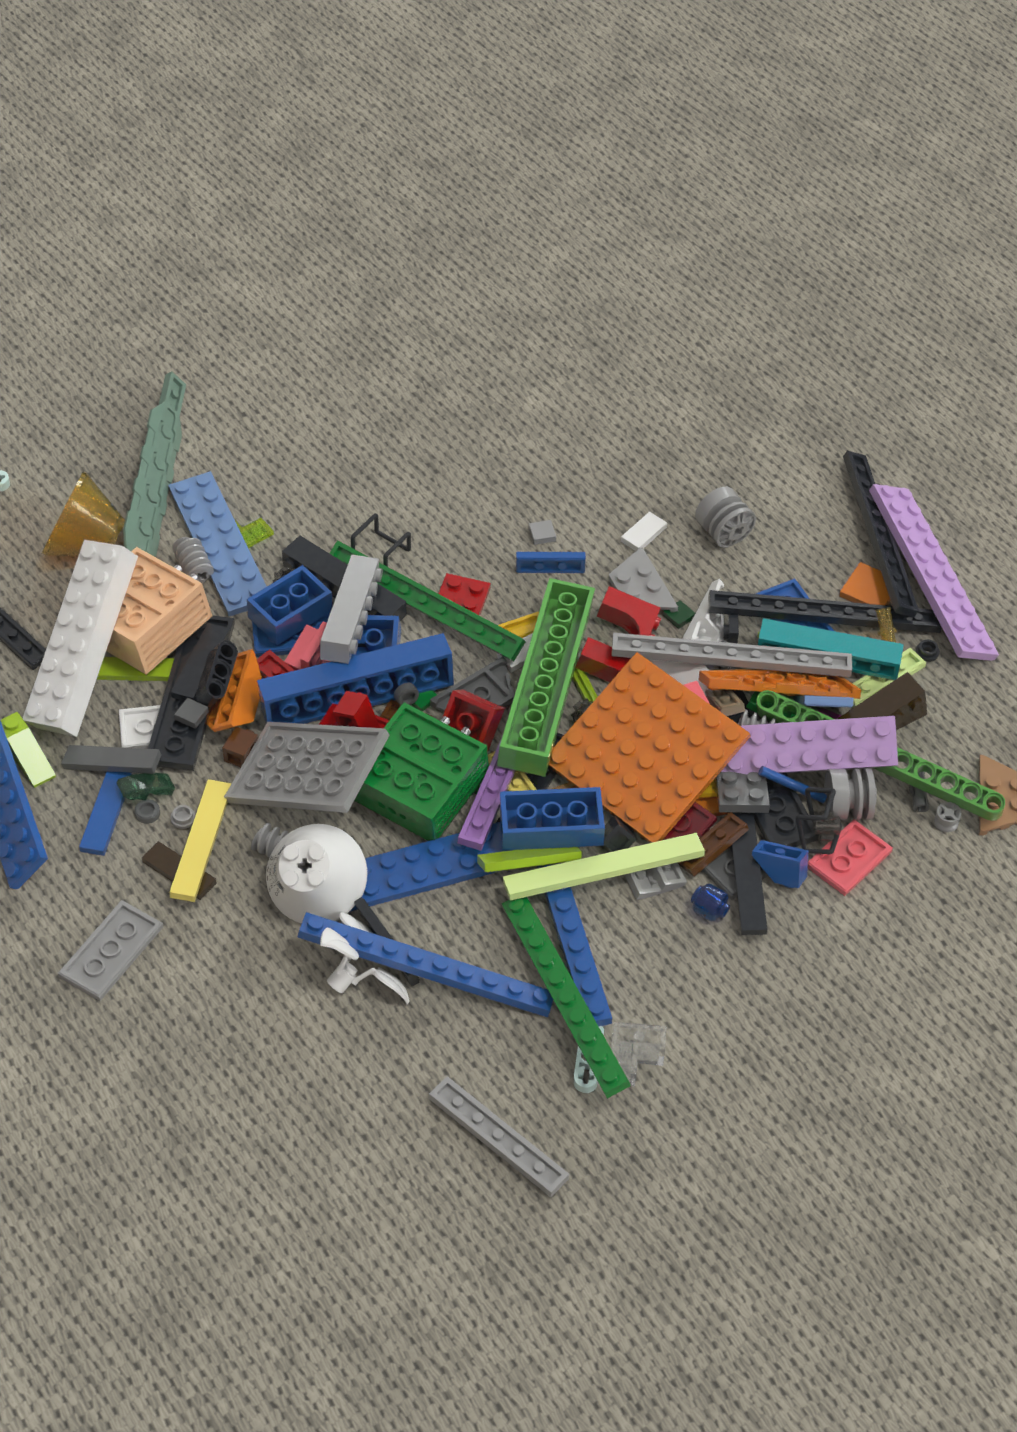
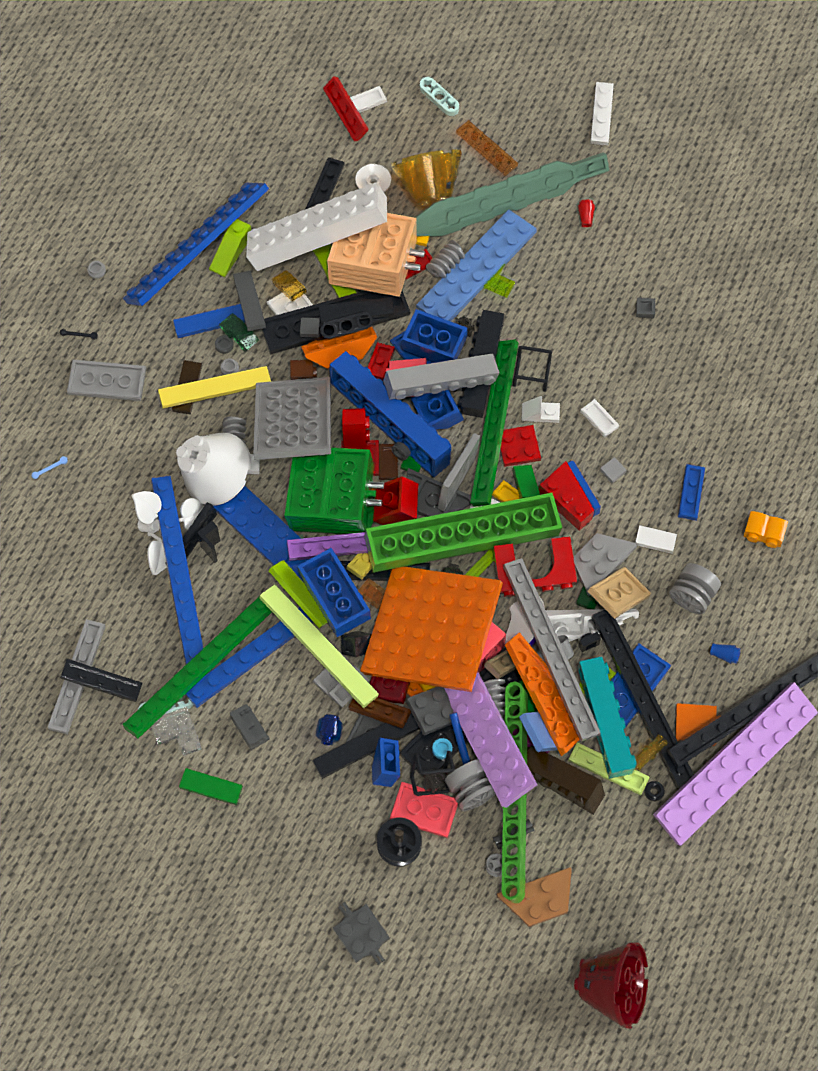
camera: 65 degrees right, 15 degrees up
none -> light blue hinge [31,456,68,479]
none -> black hinge [60,329,98,340]
none -> black tile [60,659,142,702]
none -> green tile [179,768,243,806]
none -> black panel [197,521,220,563]
none -> dark grey hinge [230,704,270,750]
none -> clear yellow tile [272,270,307,301]
none -> dark grey plate [333,902,390,965]
none -> white dish [356,164,391,192]
none -> black wheel [377,818,422,867]
none -> medium azure tile [432,738,452,760]
none -> light grey tile [438,433,480,511]
none -> clear orange tile [456,120,518,176]
none -> green tile [512,465,540,499]
none -> white slope [522,396,560,423]
none -> red wedge [539,461,594,531]
none -> red cone [577,199,595,227]
none -> white tile [580,399,619,438]
none -> tan tile [588,567,651,619]
none -> white plate [591,82,614,145]
none -> dark grey plate [636,298,655,318]
none -> blue tile [678,464,705,521]
none -> blue cone [710,643,741,664]
none -> light orange brick [743,511,788,548]

